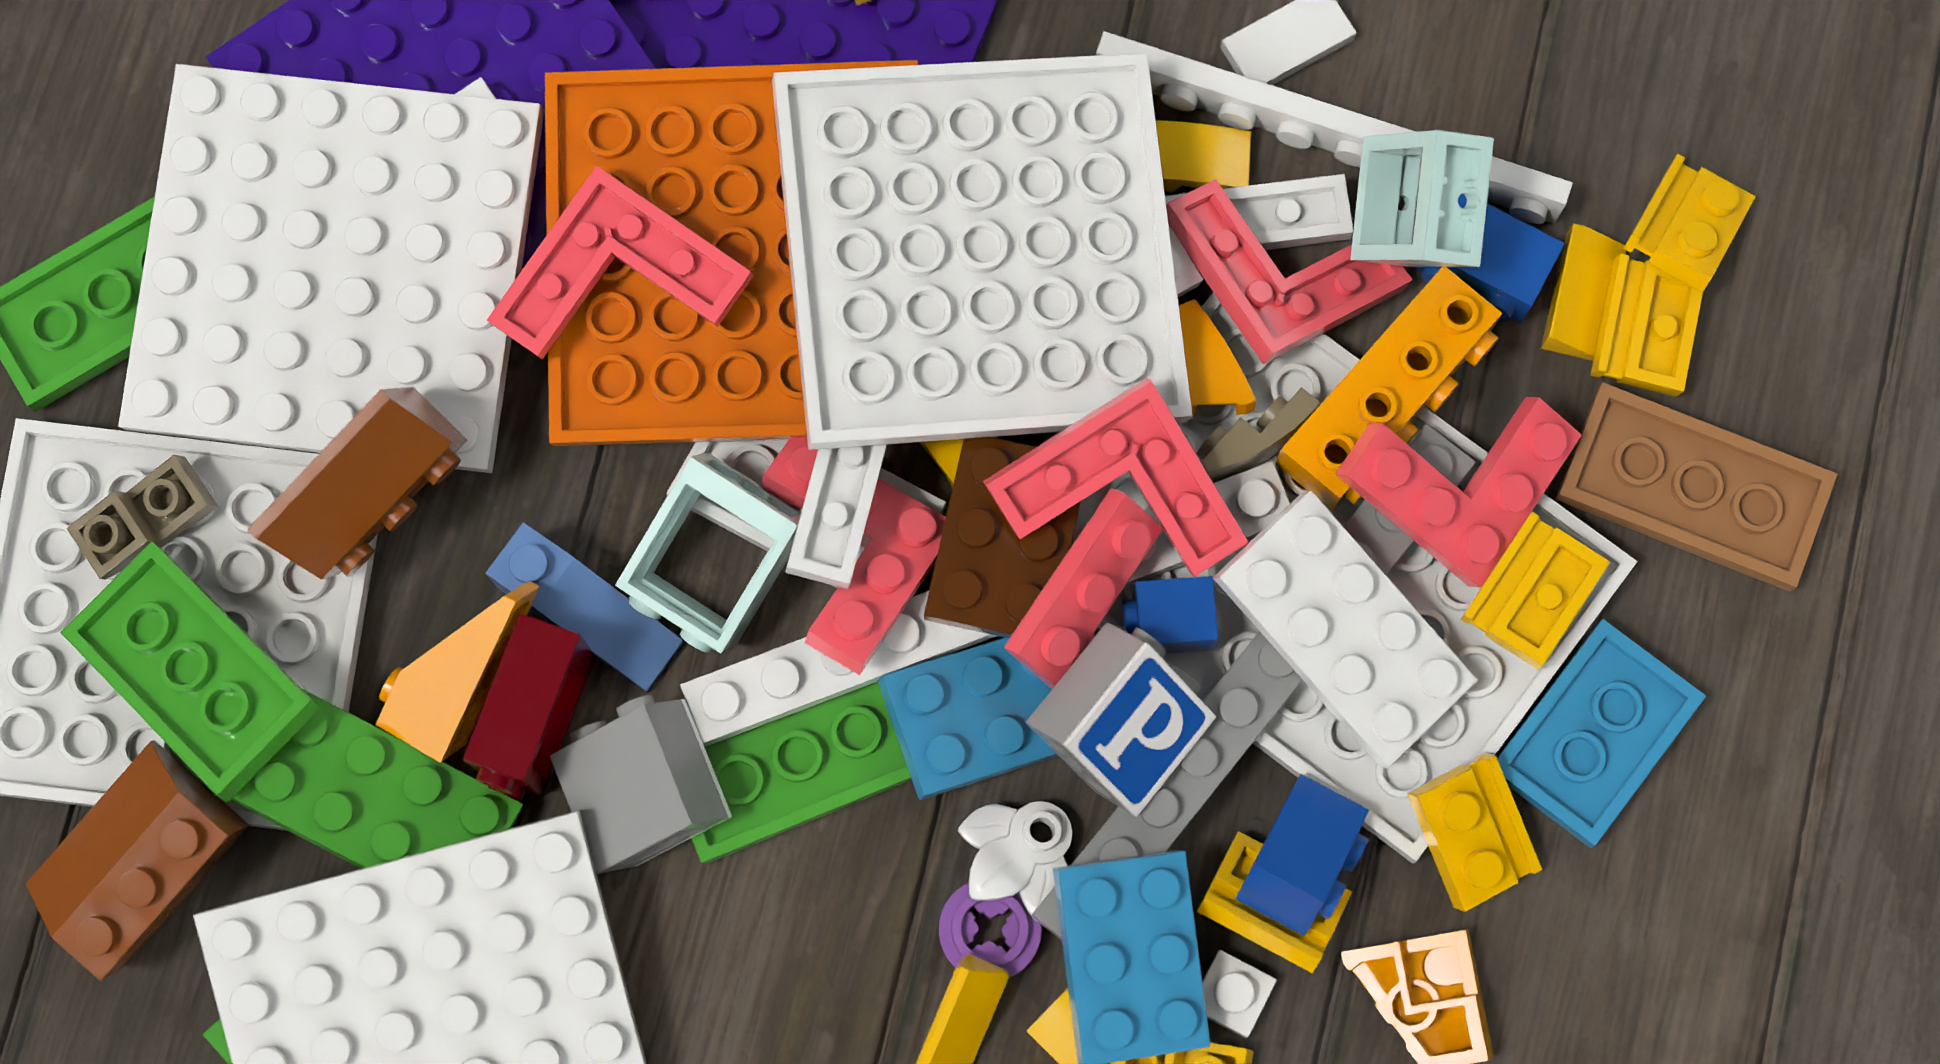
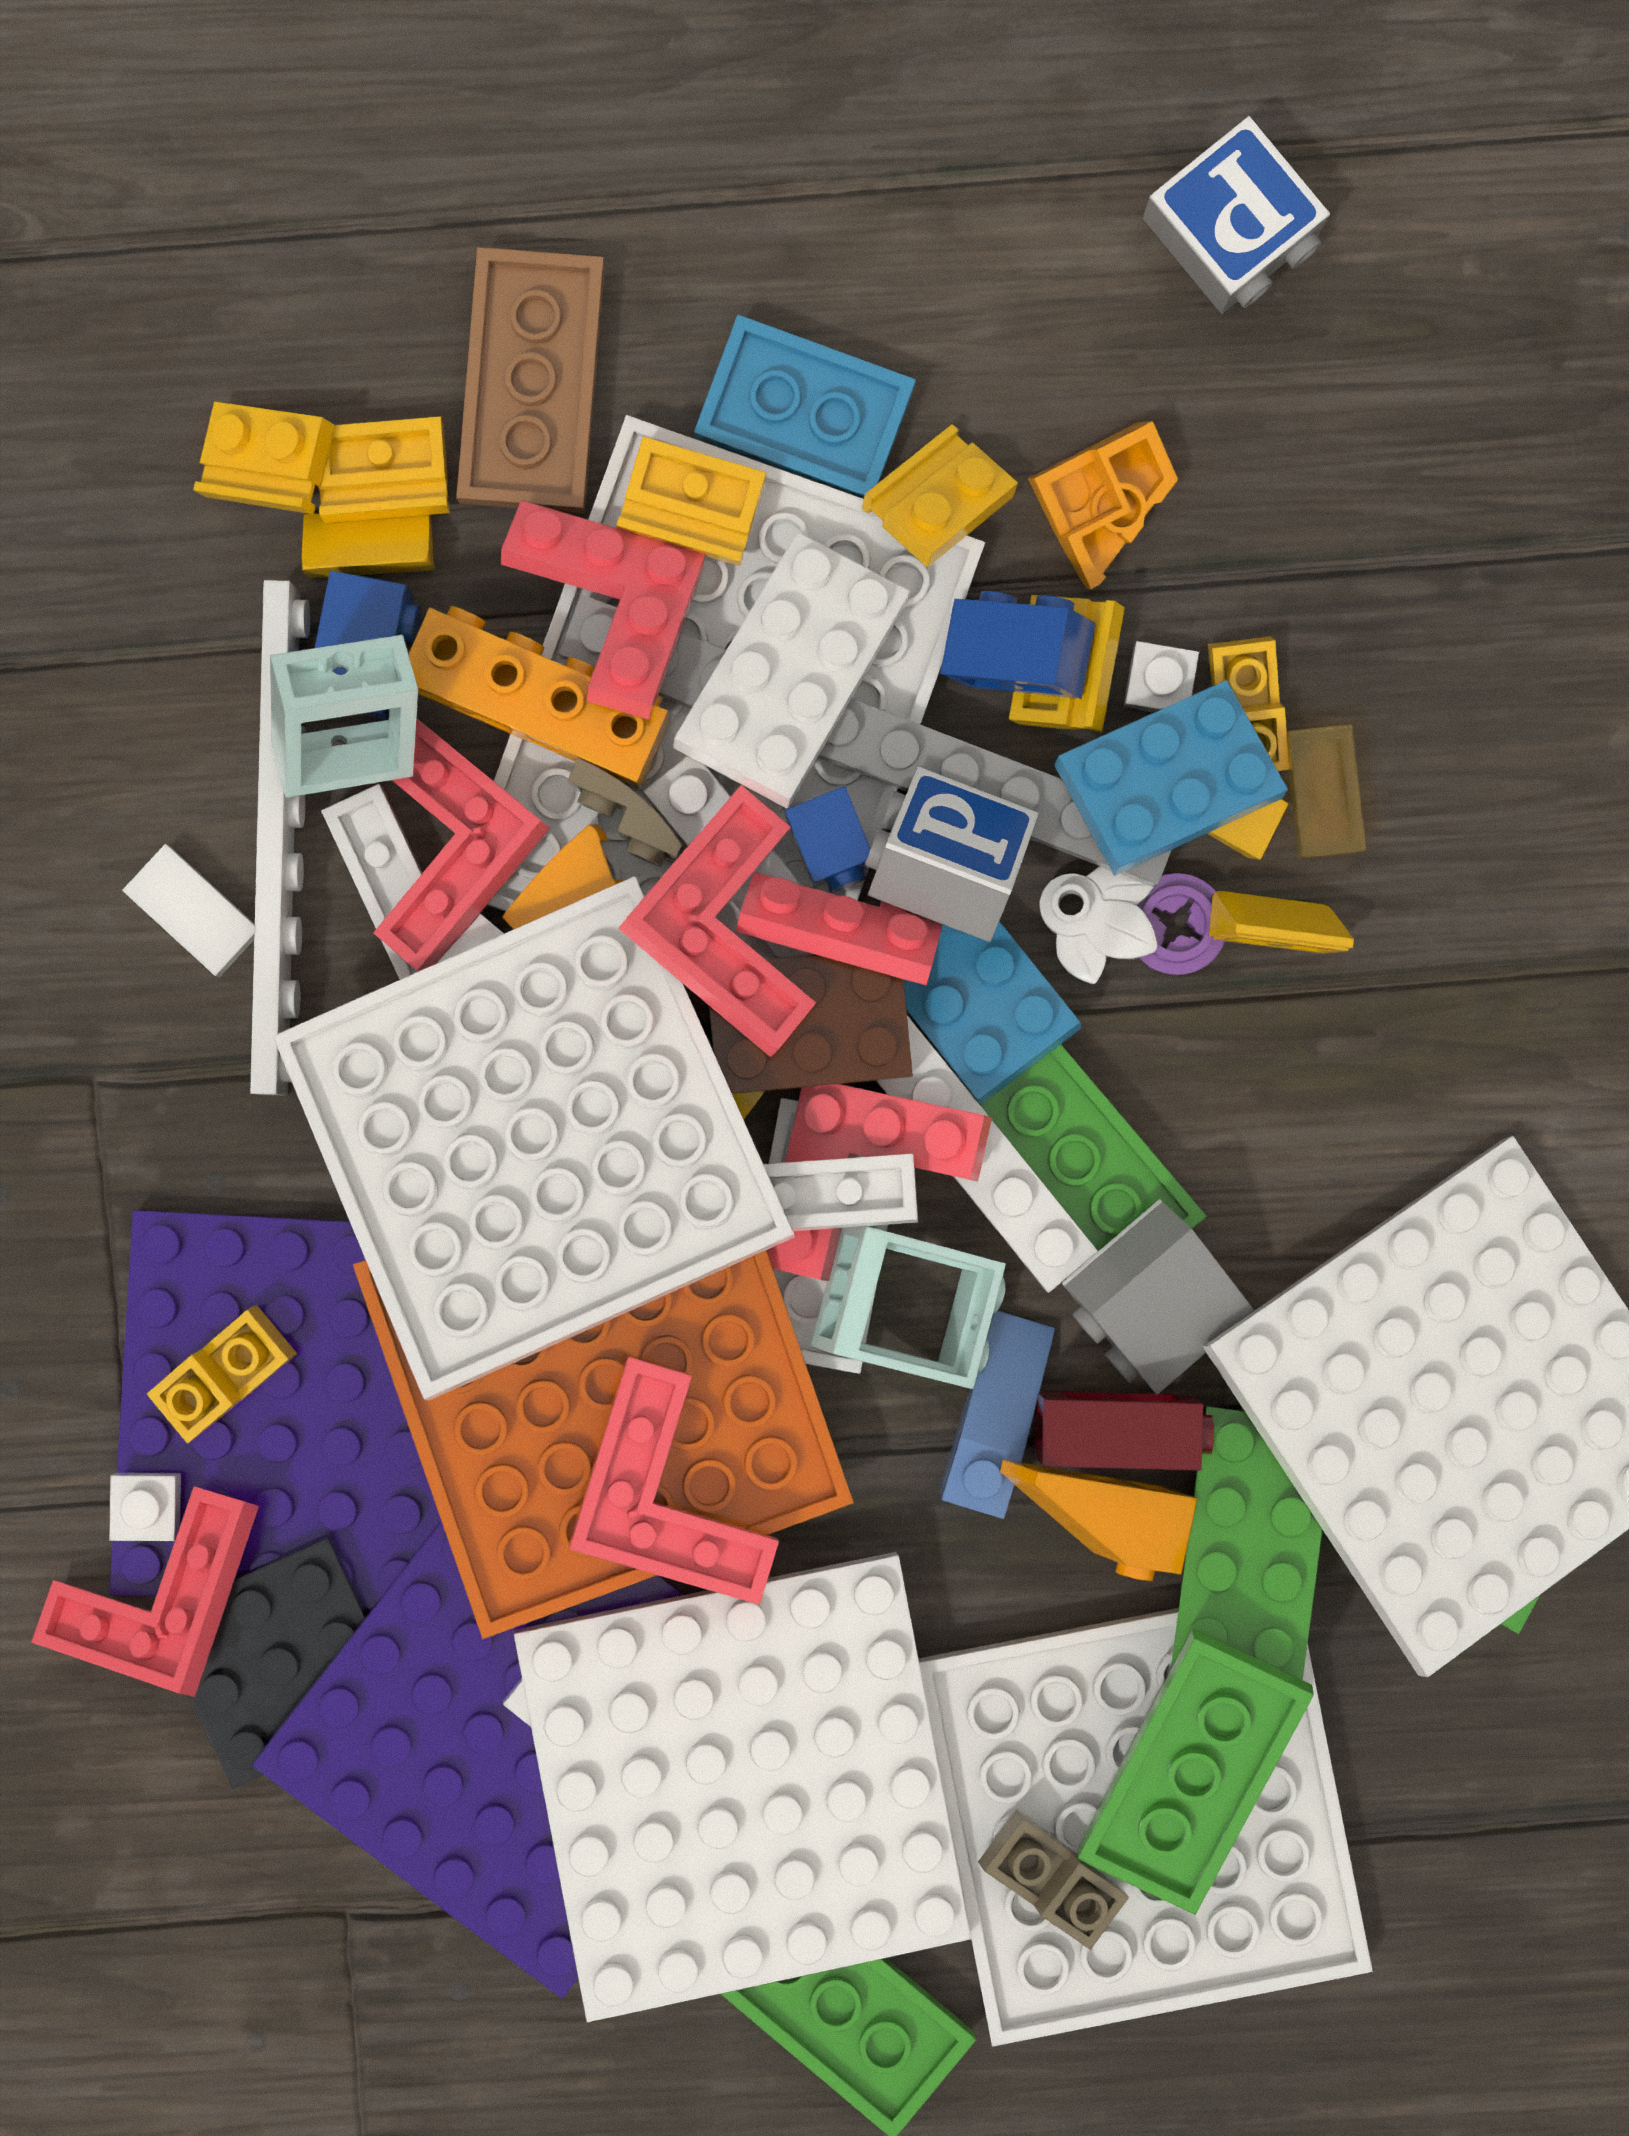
camera: 110 degrees left, 10 degrees up
dark orange slope [26,740,249,981] -> none
dark orange slope [247,387,467,580] -> none
yellow slope [1155,120,1251,192] -> none

